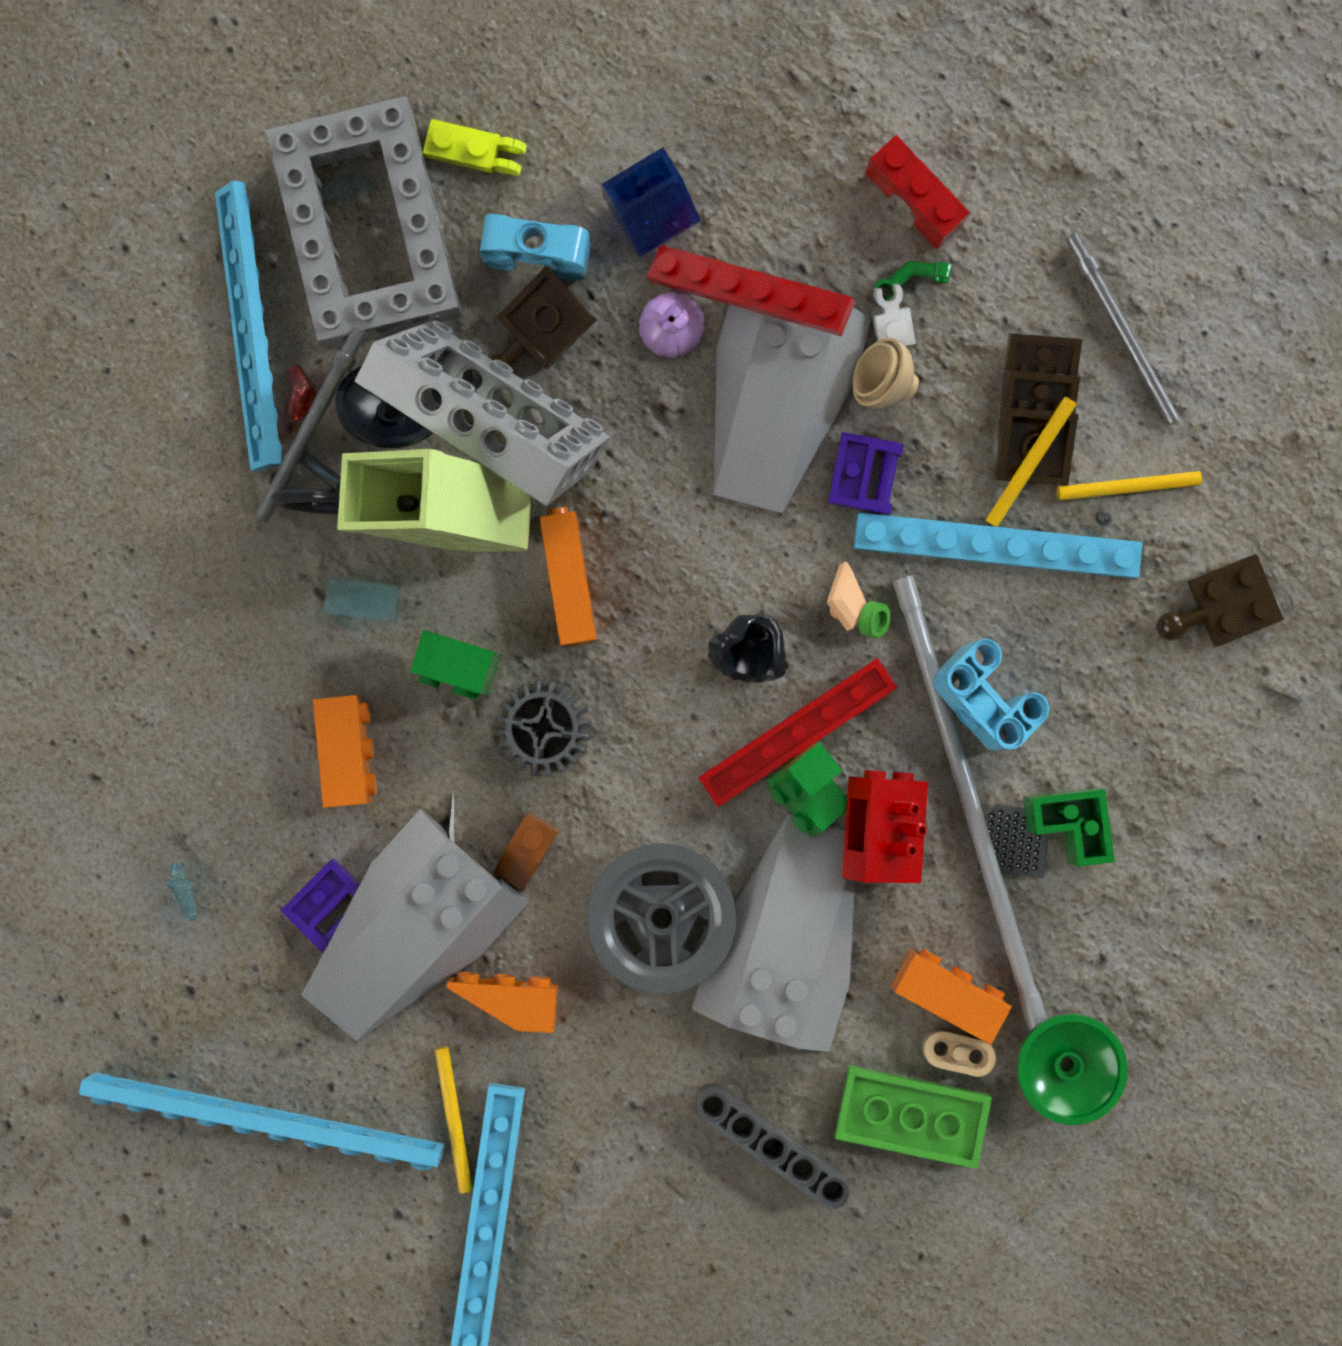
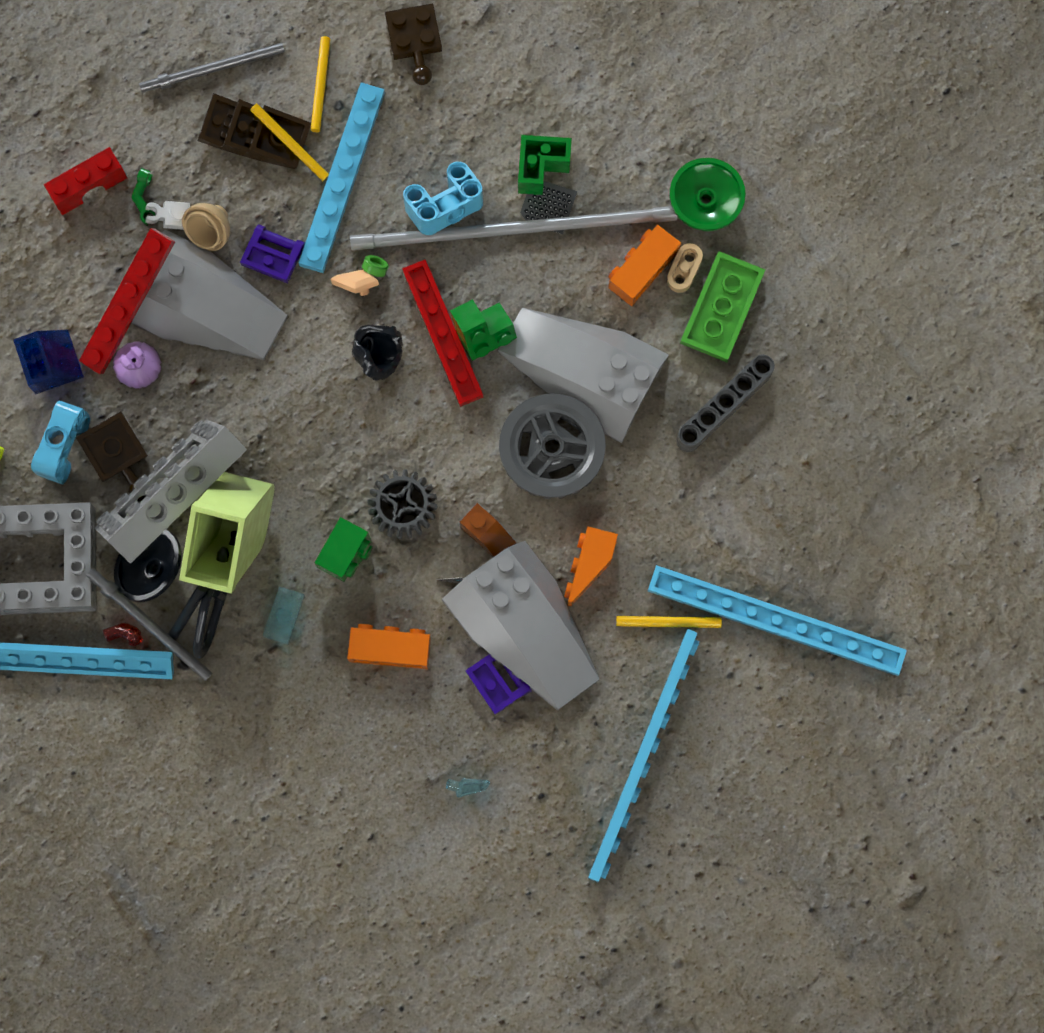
camera: 80 degrees left, 10 degrees down
orange brick [539,507,598,647] -> none
red piece [842,770,928,883] -> none

